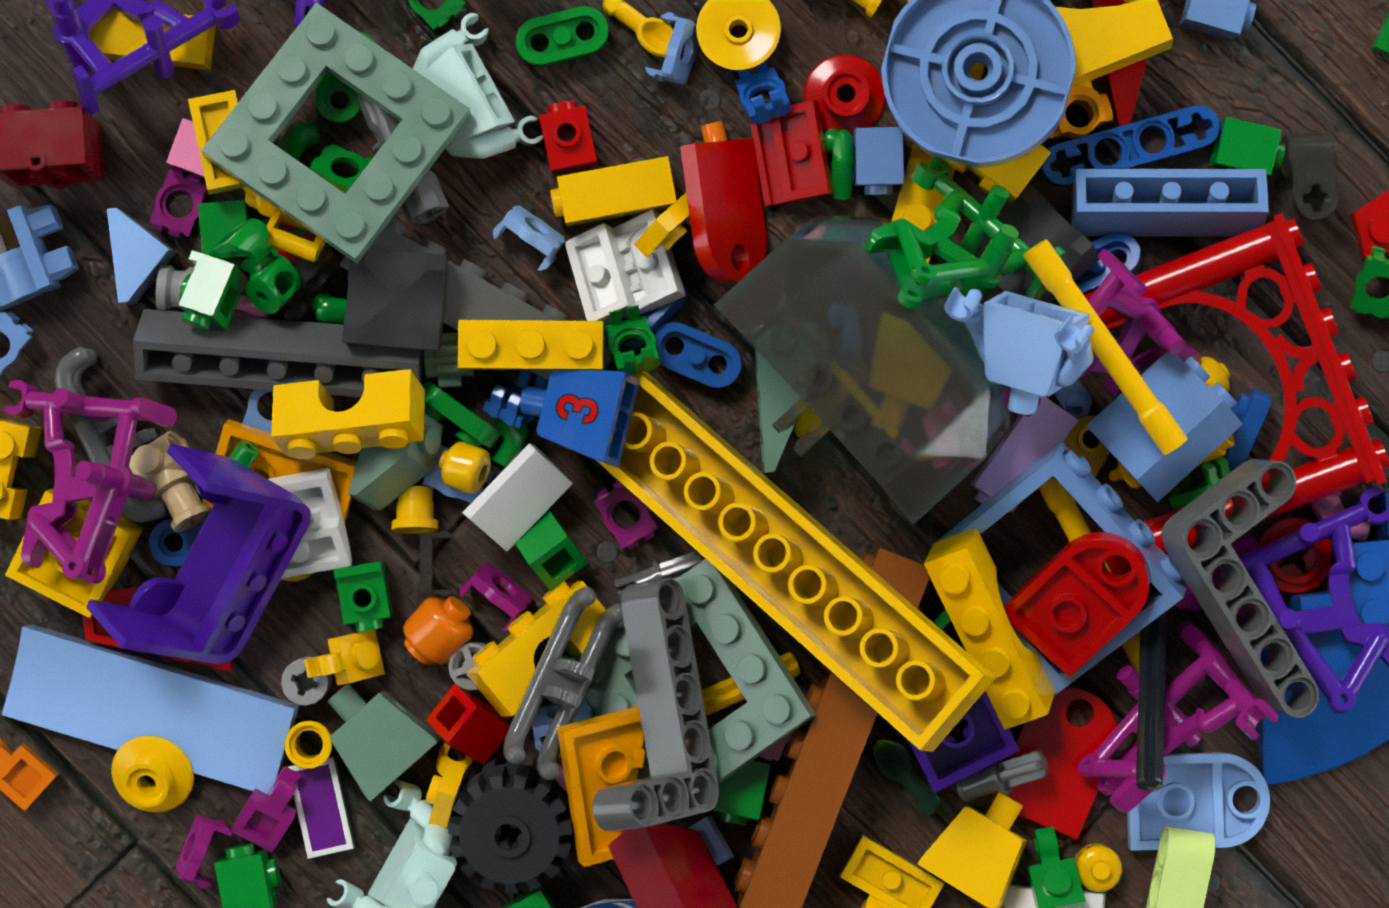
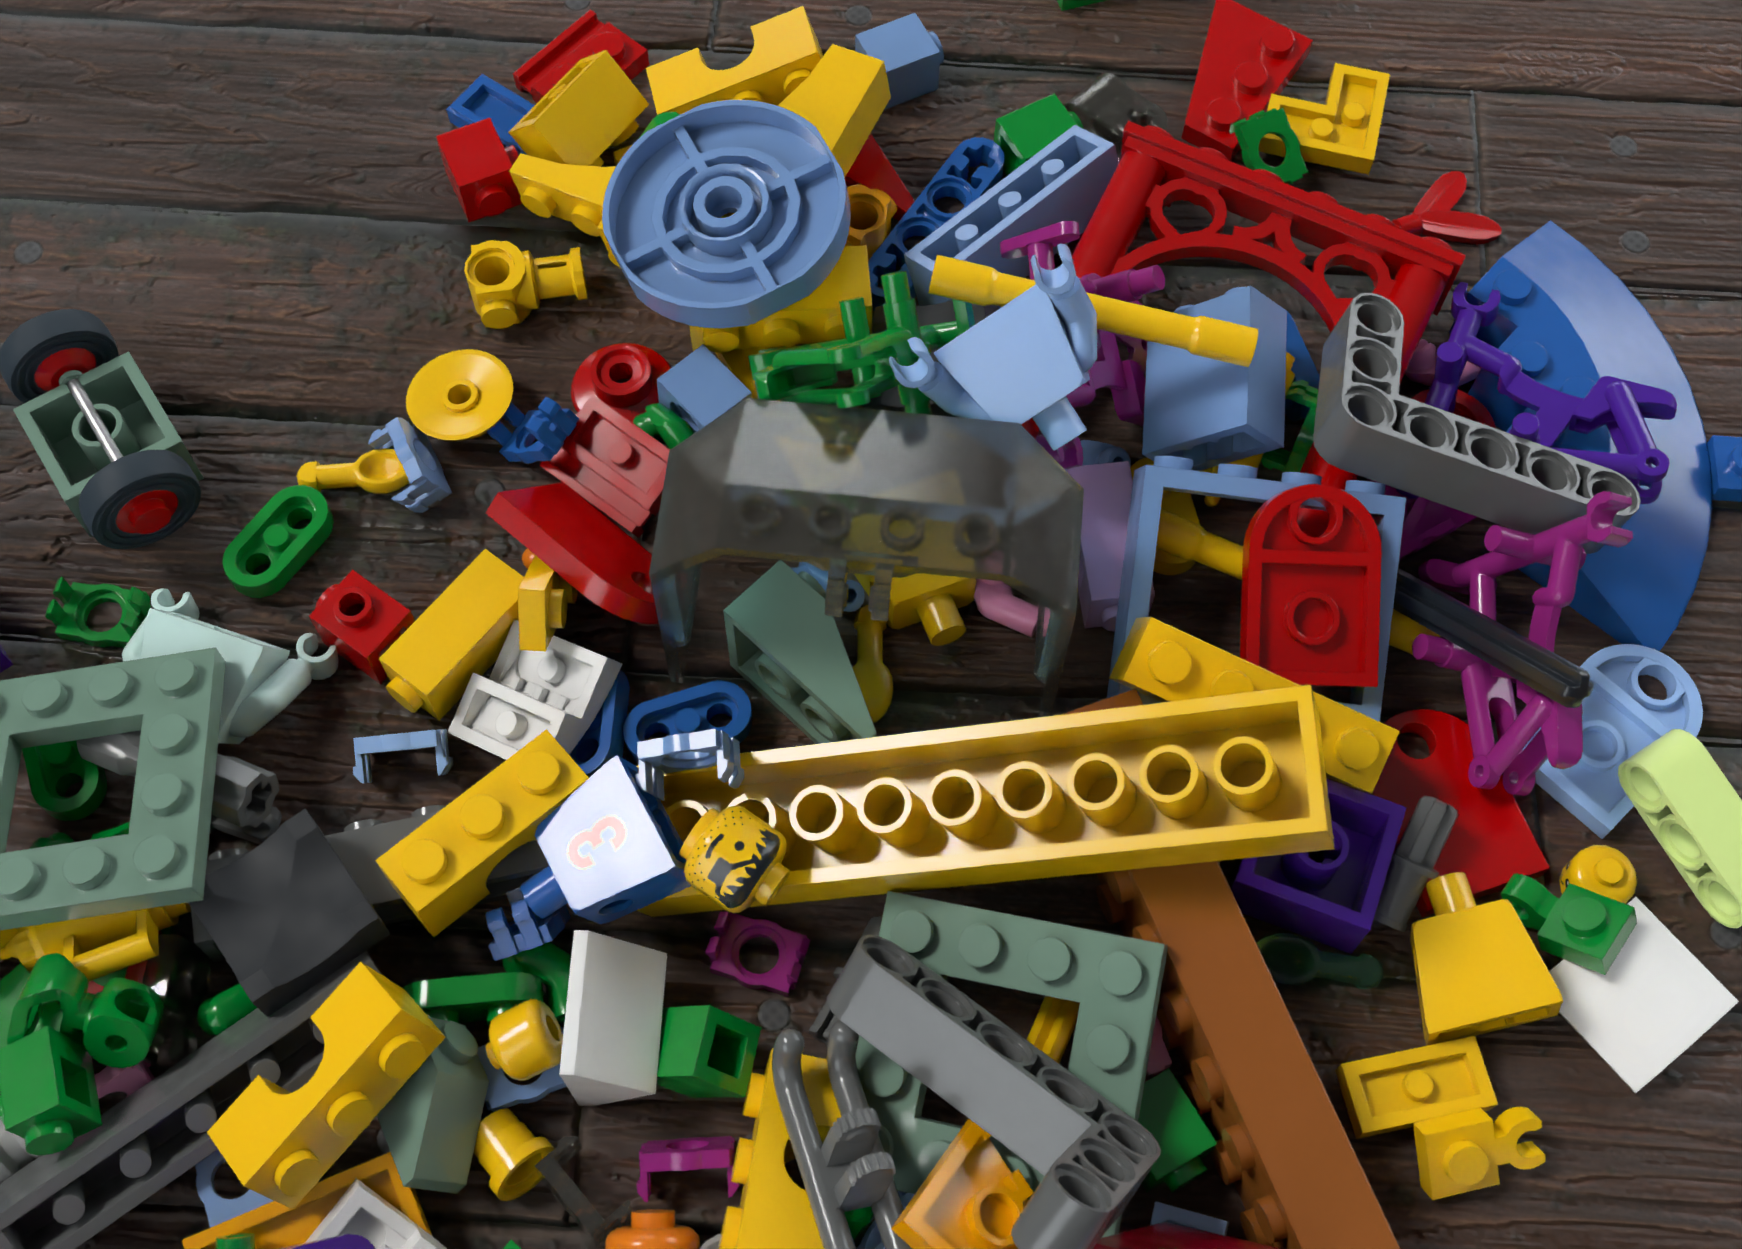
camera: 40 degrees left, 25 degrees down
sand green gear [424,331,474,388] -> none
green piece [605,305,660,375] -> none
none -> medium blue piece [636,729,744,801]
none -> yellow head [679,805,791,913]

